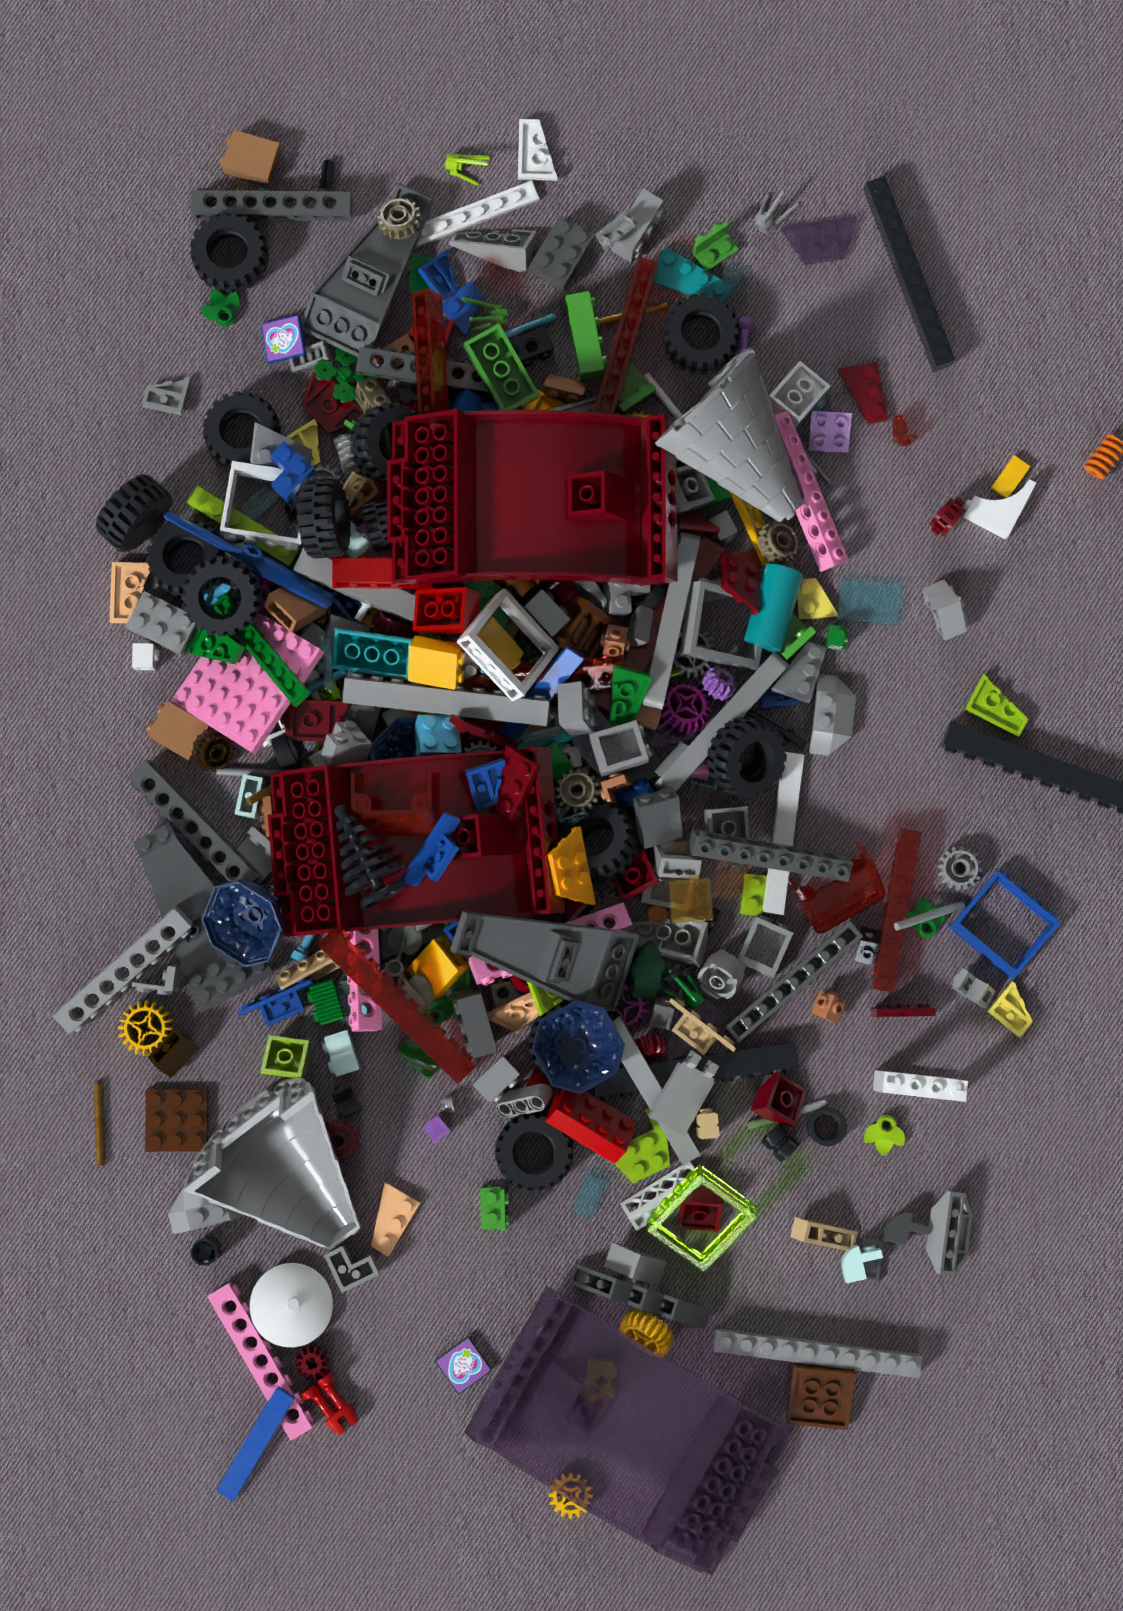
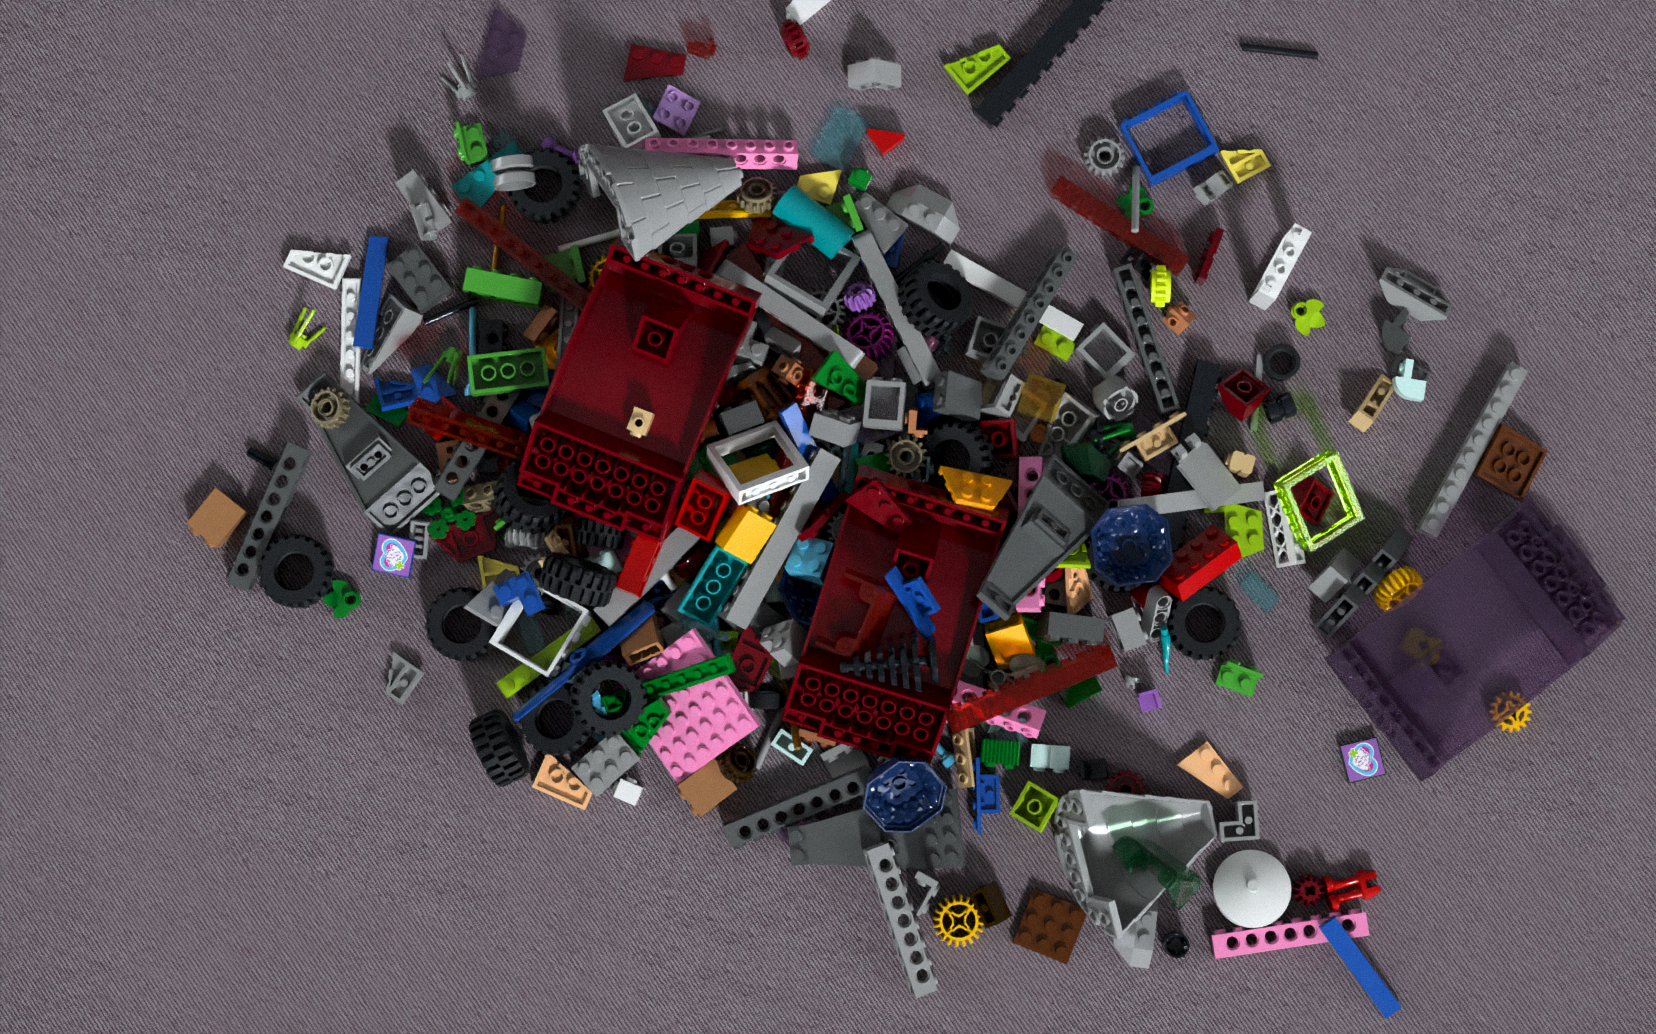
camera: 60 degrees left, 0 degrees up
pearl gold bar [93,1083,105,1166] -> none
blue wing [465,758,505,810] -> none
clear red windscreen [788,840,886,934] -> none
none -> blue tile [353,236,389,349]
none -> black bar [423,297,479,326]
none -> light grey wheel [491,154,536,191]
none -> tan brick [627,406,655,438]
none -> red slope [867,128,905,157]
none -> clear green windscreen [1112,836,1201,910]
none -> neon yellow gear [1150,265,1171,307]
none -> teal animal [1160,625,1171,673]

